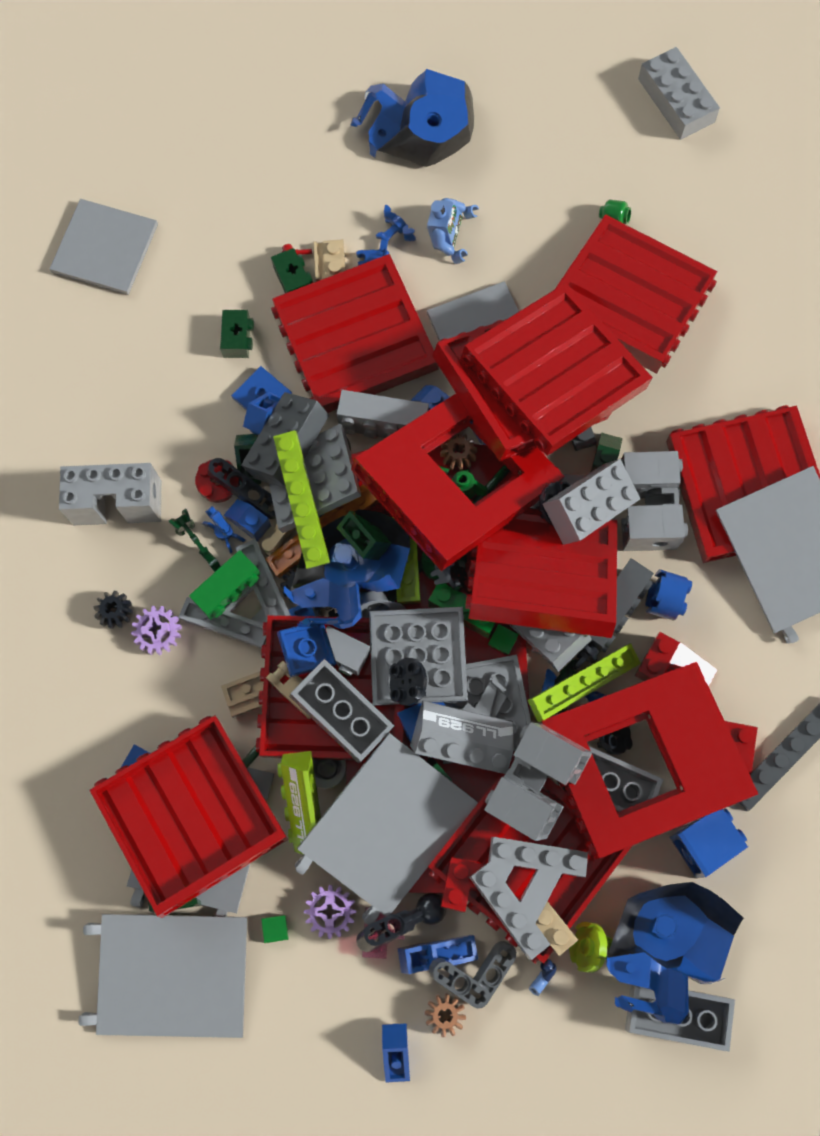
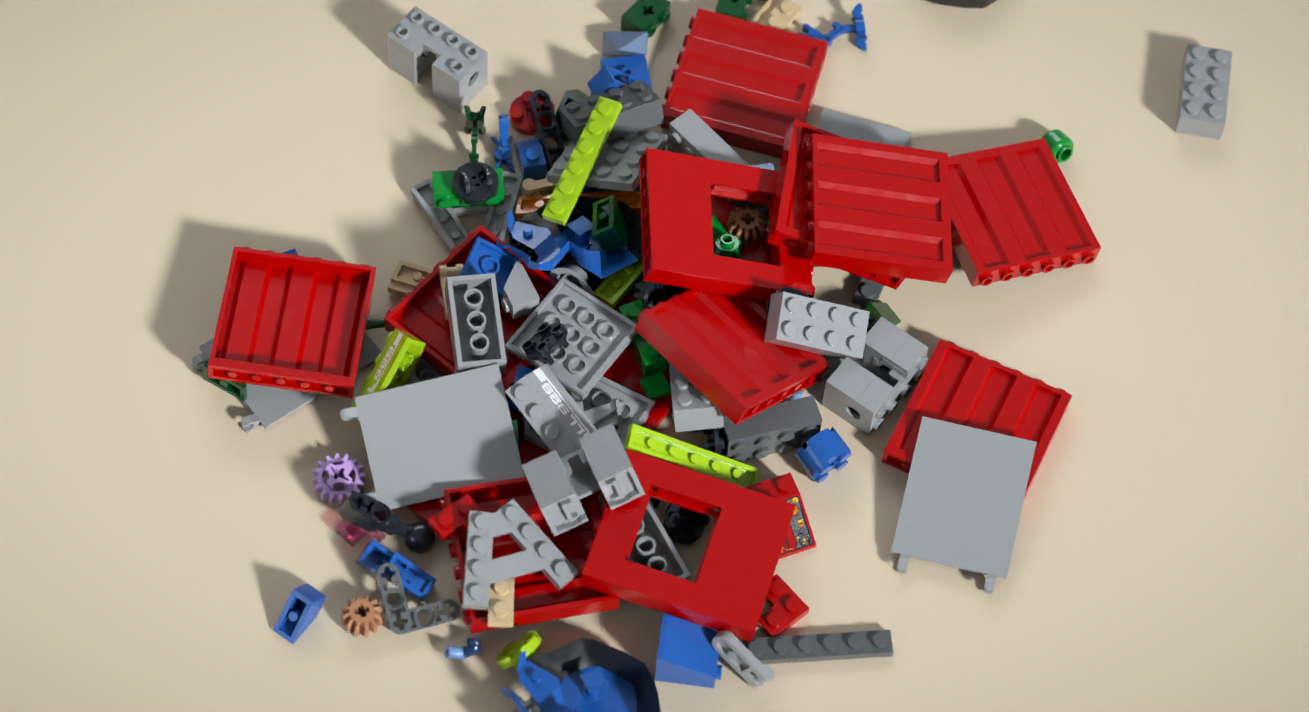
camera: 30 degrees right, 15 degrees down
light grey flag [78,914,247,1038] -> none
black gear [93,591,133,629] -> none
lavender gear [131,606,182,655] -> none
green tile [261,915,289,943] -> none
medium blue torso [427,198,479,264] -> none
none -> black plate [452,161,499,205]
none -> sand blue slope [602,31,648,55]
none -> light grey plate [712,630,775,688]

